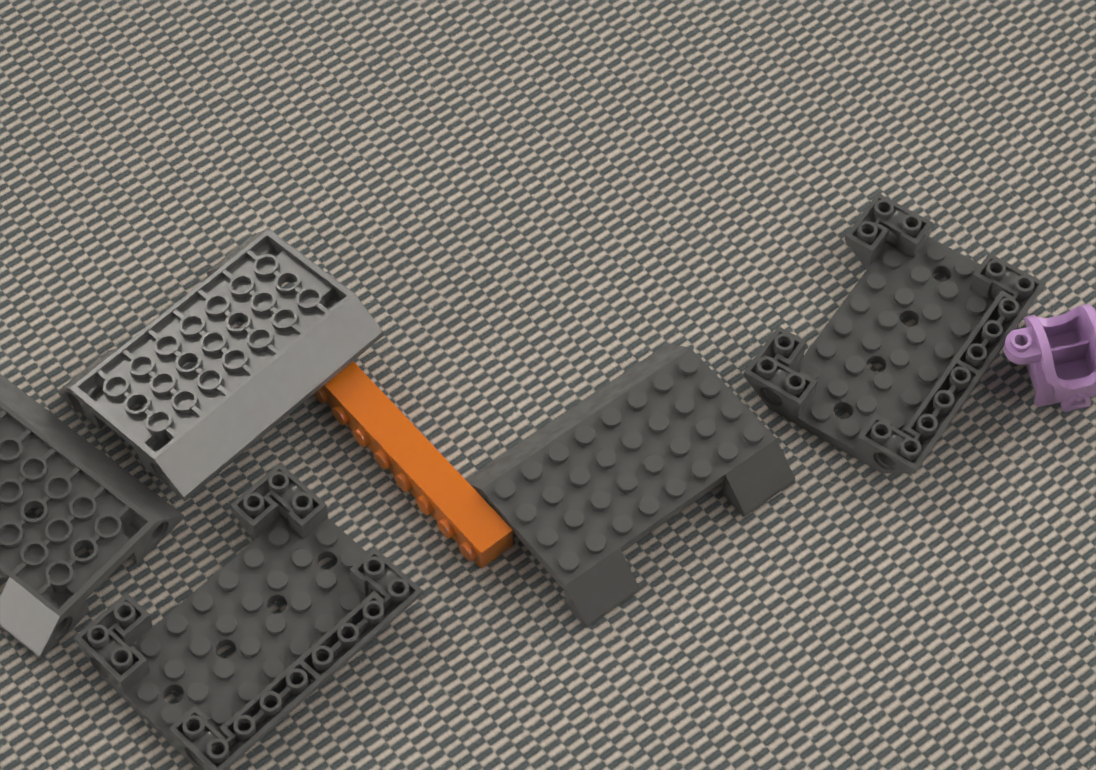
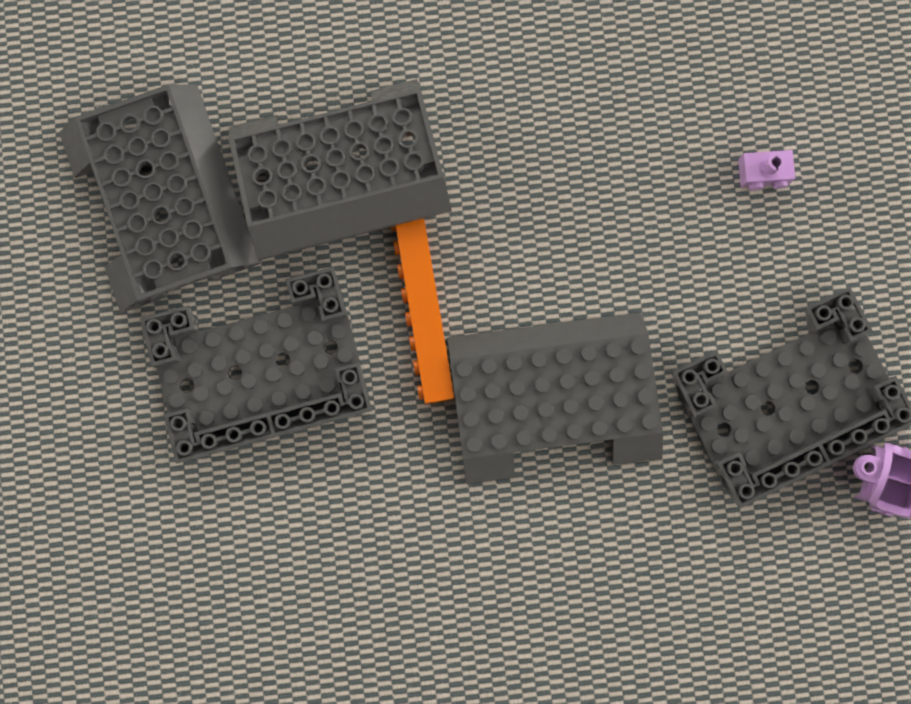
camera: 30 degrees right, 25 degrees up
none -> lavender brick [738,150,796,191]

